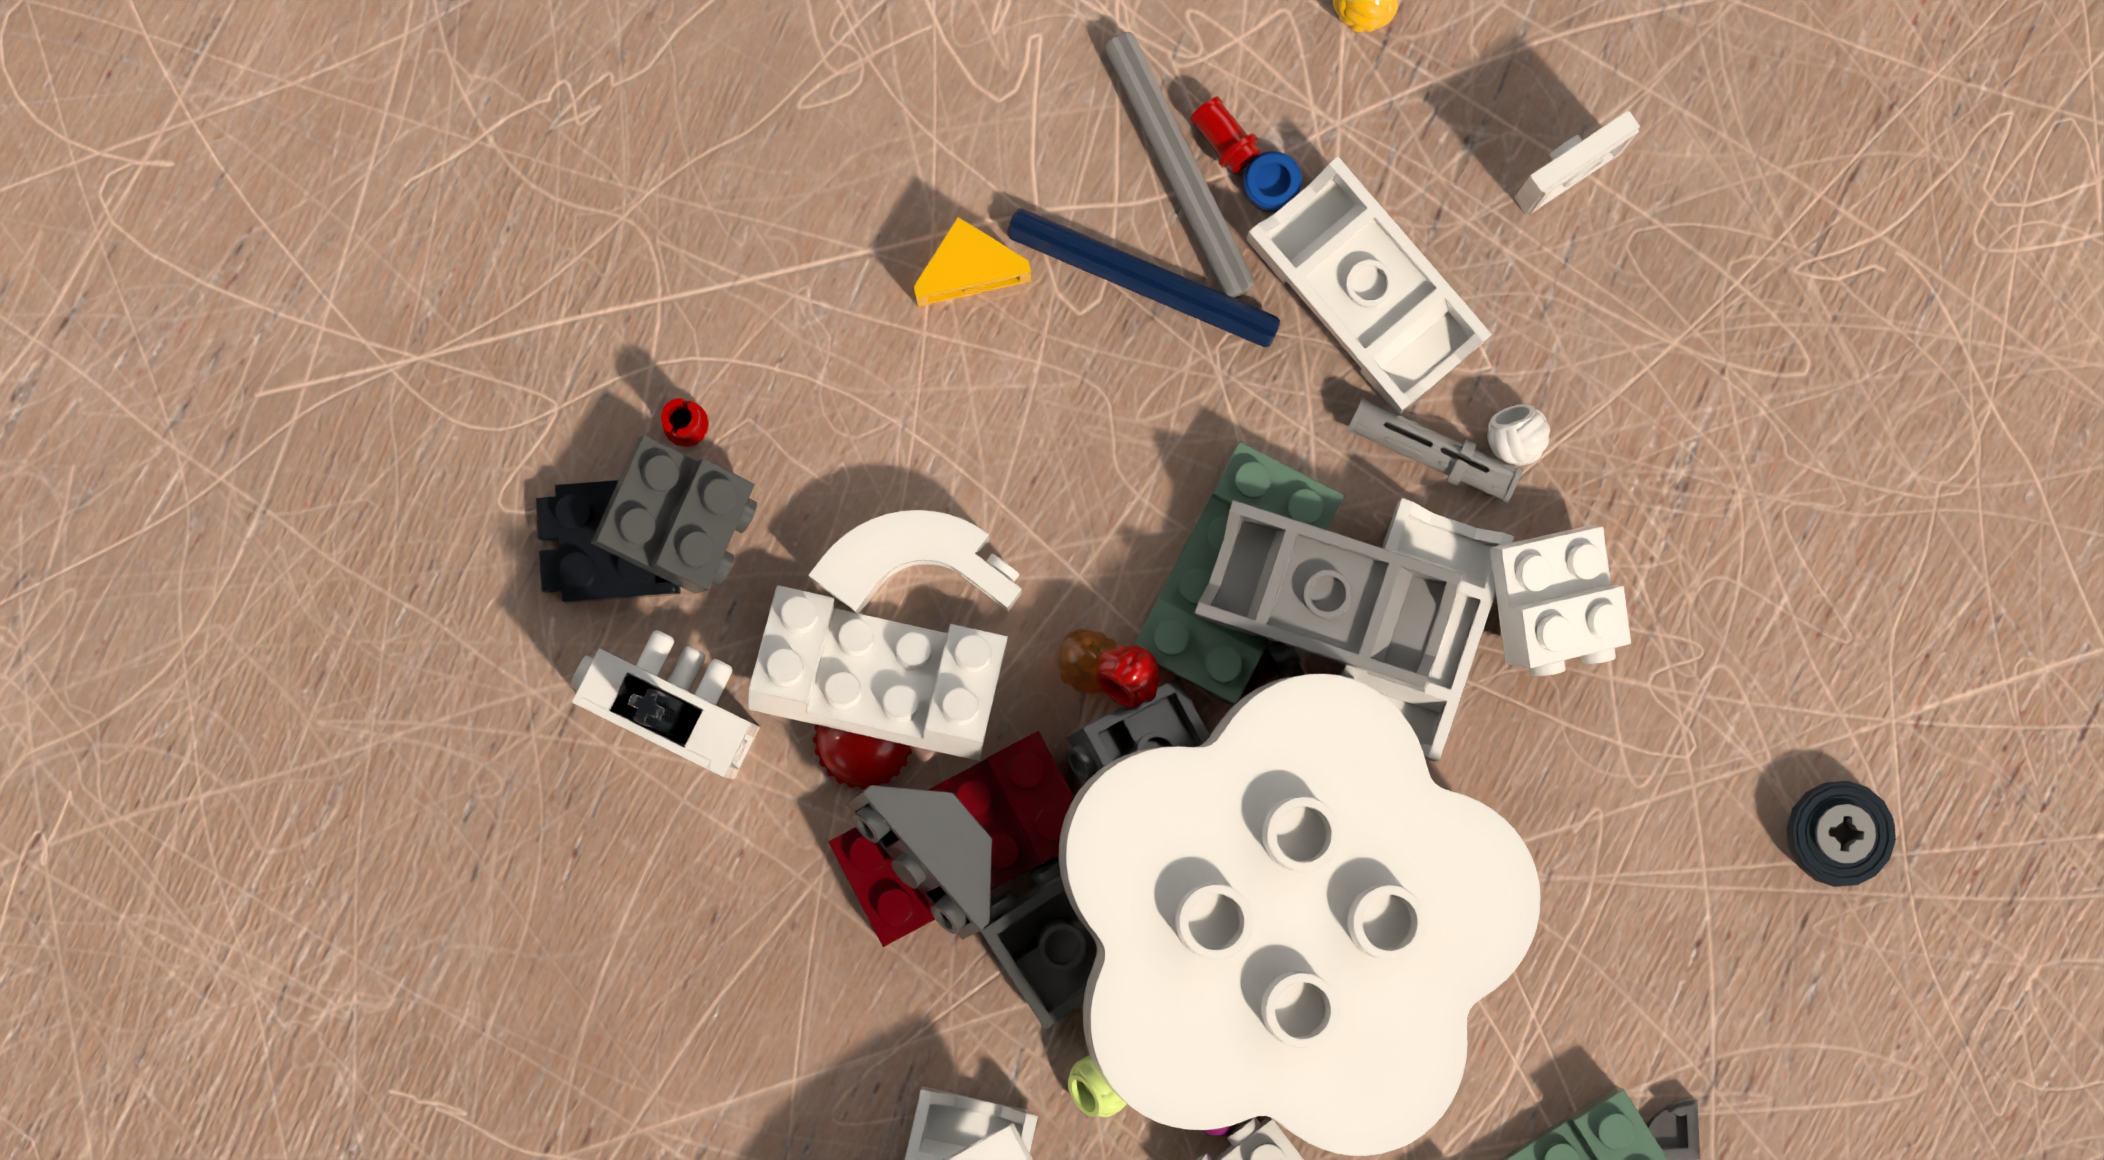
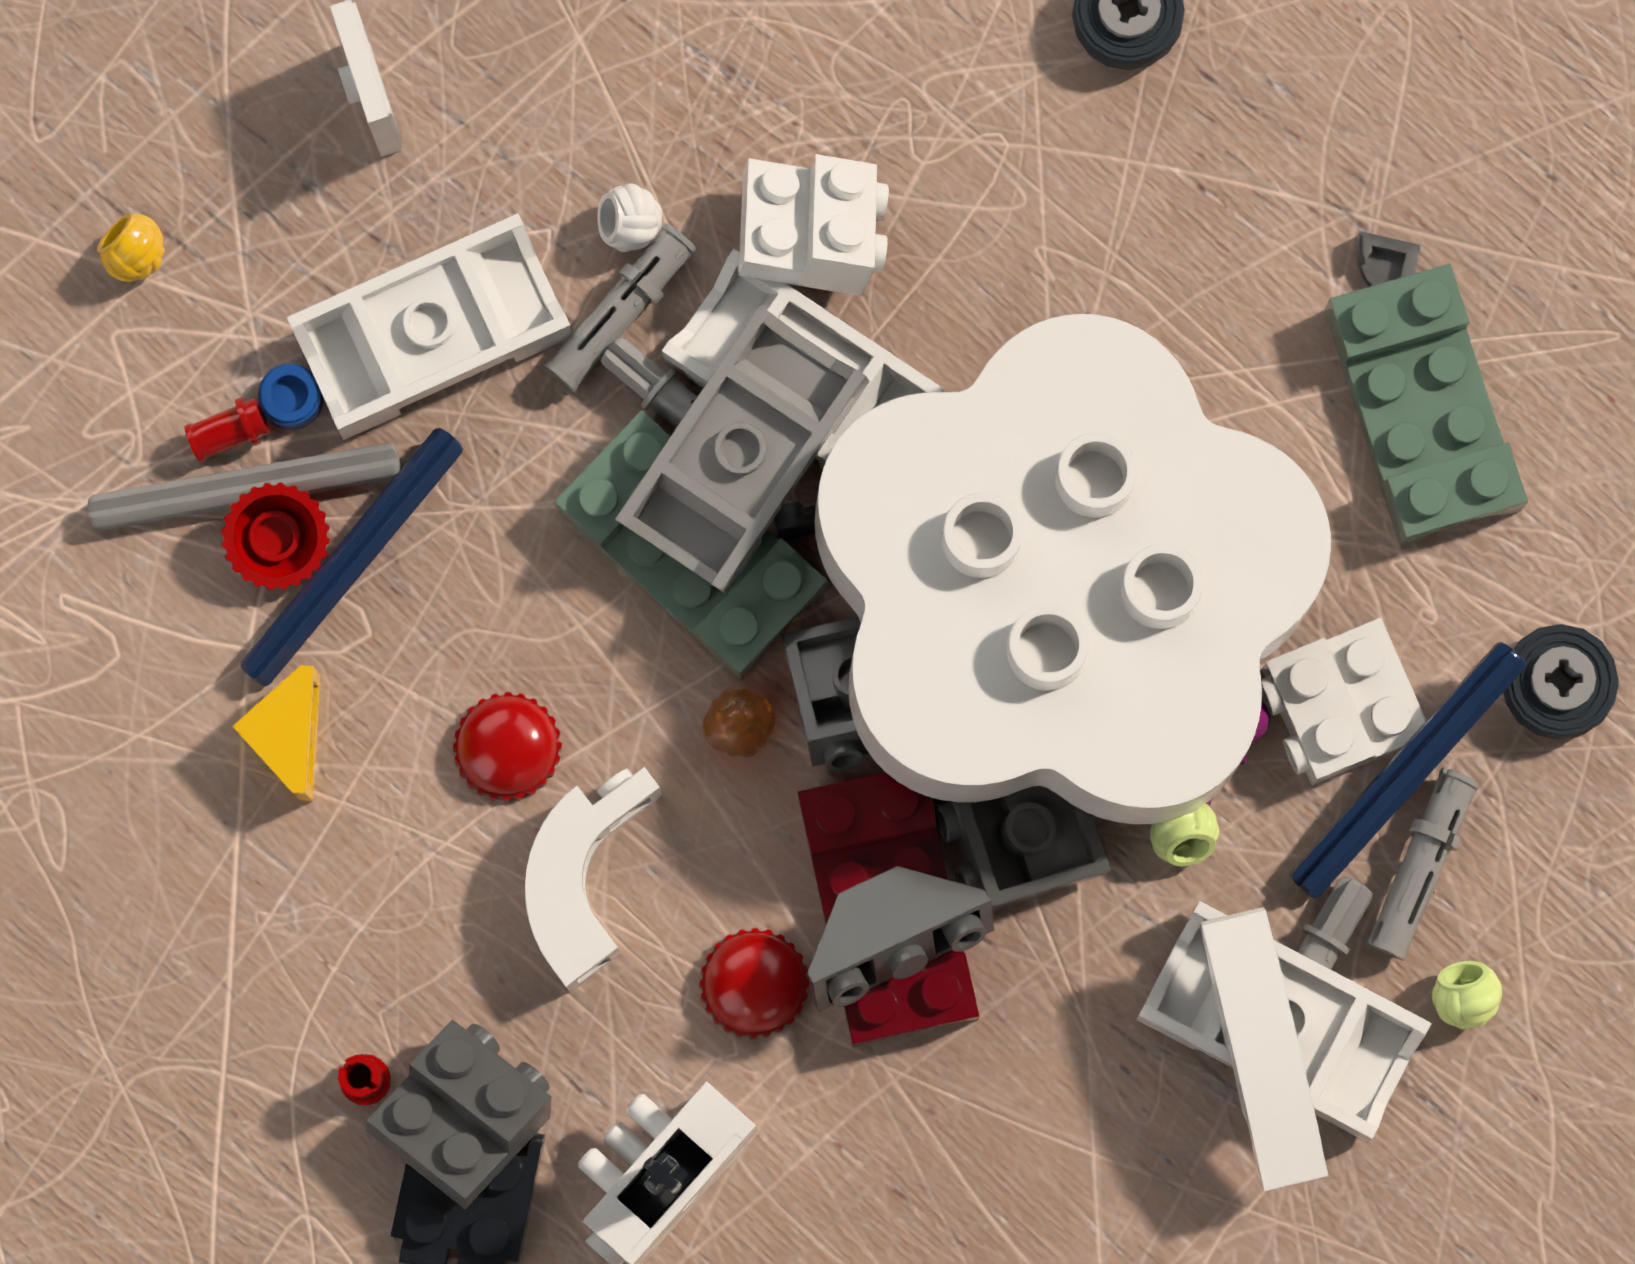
camera: 70 degrees left, 5 degrees down
white piece [748,585,1008,761] -> none
red piece [1096,645,1160,708] -> none
none -> red hat [221,482,330,590]
none -> red hat [453,692,562,802]
none -> light grey axle [601,337,697,428]

